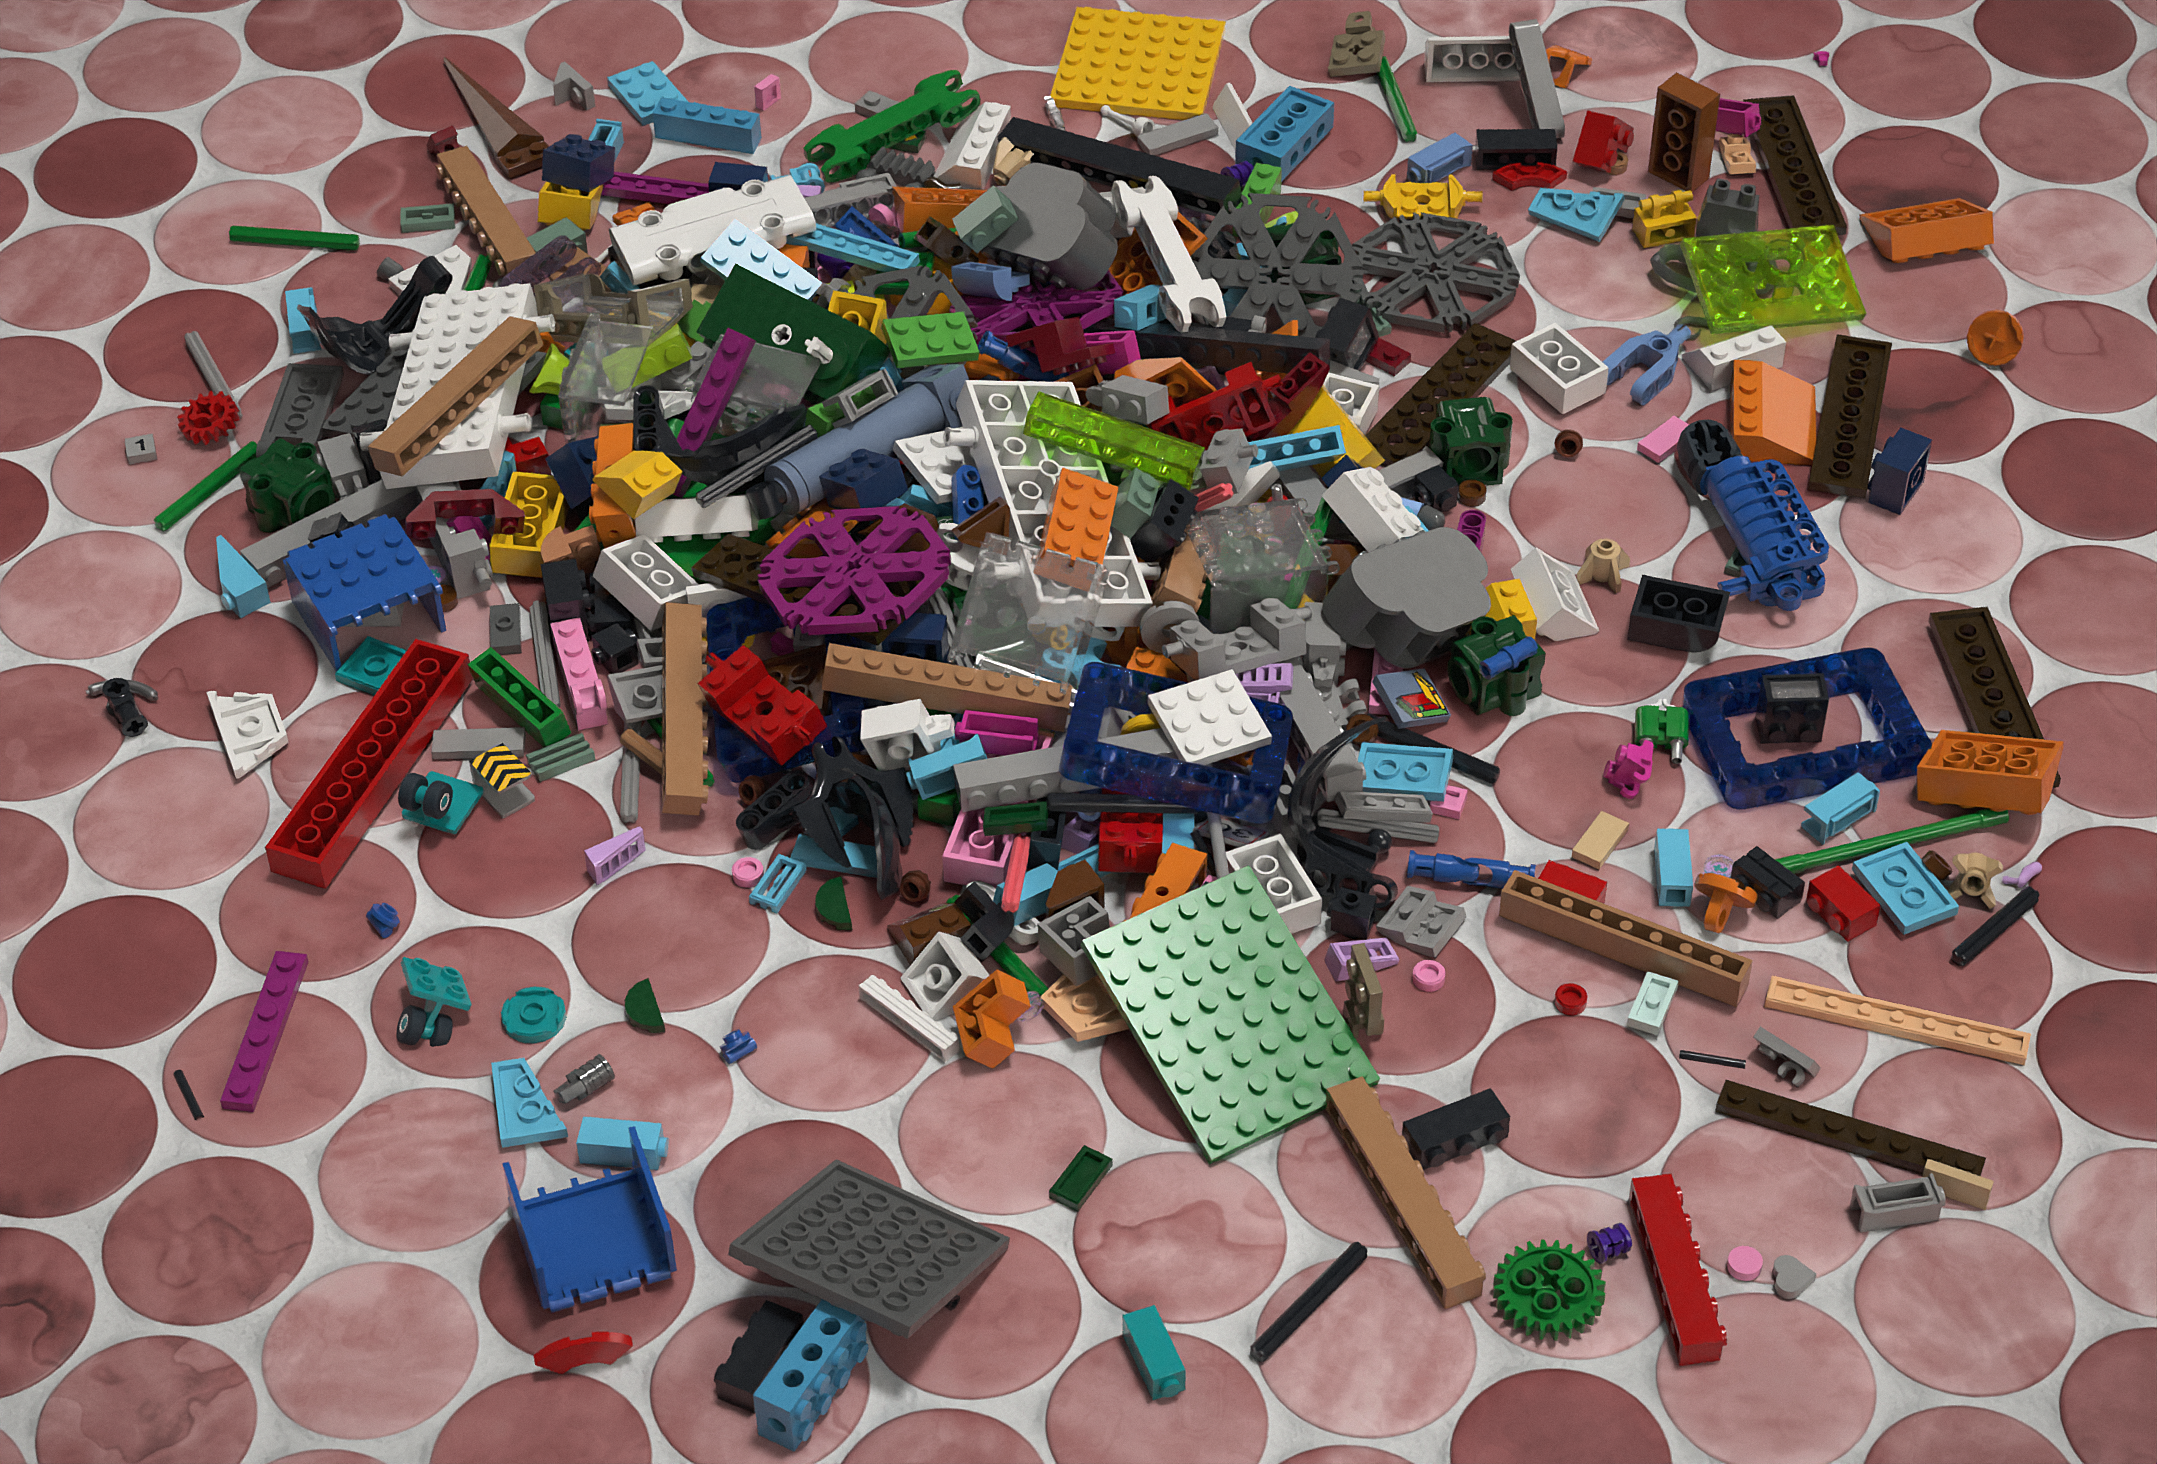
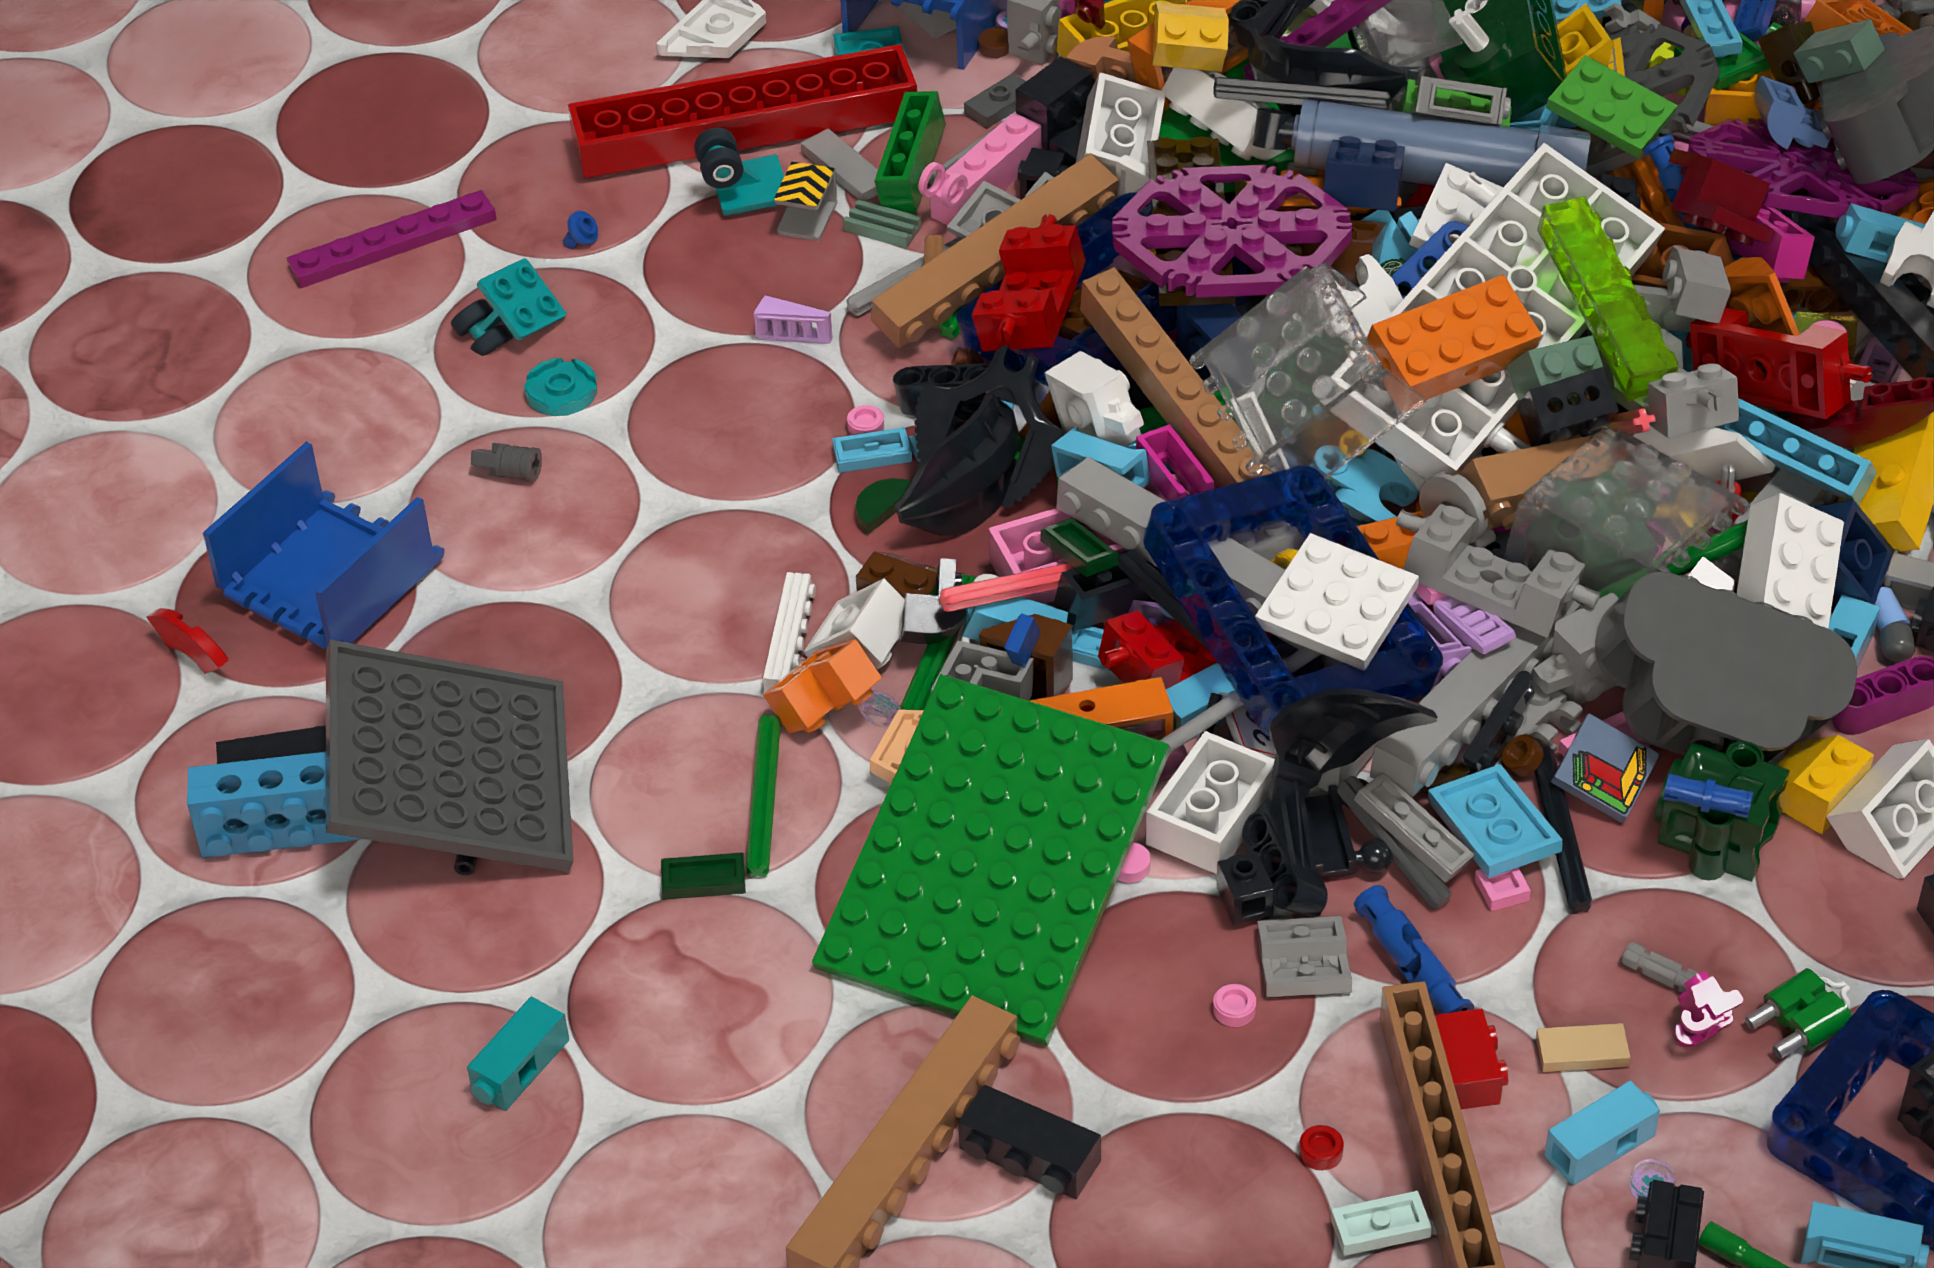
camera: 55 degrees right, 0 degrees up
black piece [173,1070,204,1120] -> none
medium azure wing [491,1058,568,1148] -> none
medium azure brick [576,1116,669,1170] -> none
dark green tile [625,978,665,1033] -> none
blue plate [720,1029,757,1064] -> none
copper plate [900,870,932,902] -> none
reddish brown slope [951,496,1010,556] -> none
black axle [1250,1242,1368,1362] -> none
lavender slope [1325,938,1399,981] -> none
dark tan plate [1343,943,1384,1039] -> none
orange tile [1694,873,1758,933] -> none
none -> green axle [746,715,781,877]
none -> blue tile [1004,613,1041,668]
none -> black hinge [1462,671,1535,774]
none -> light grey axle [1621,942,1699,993]

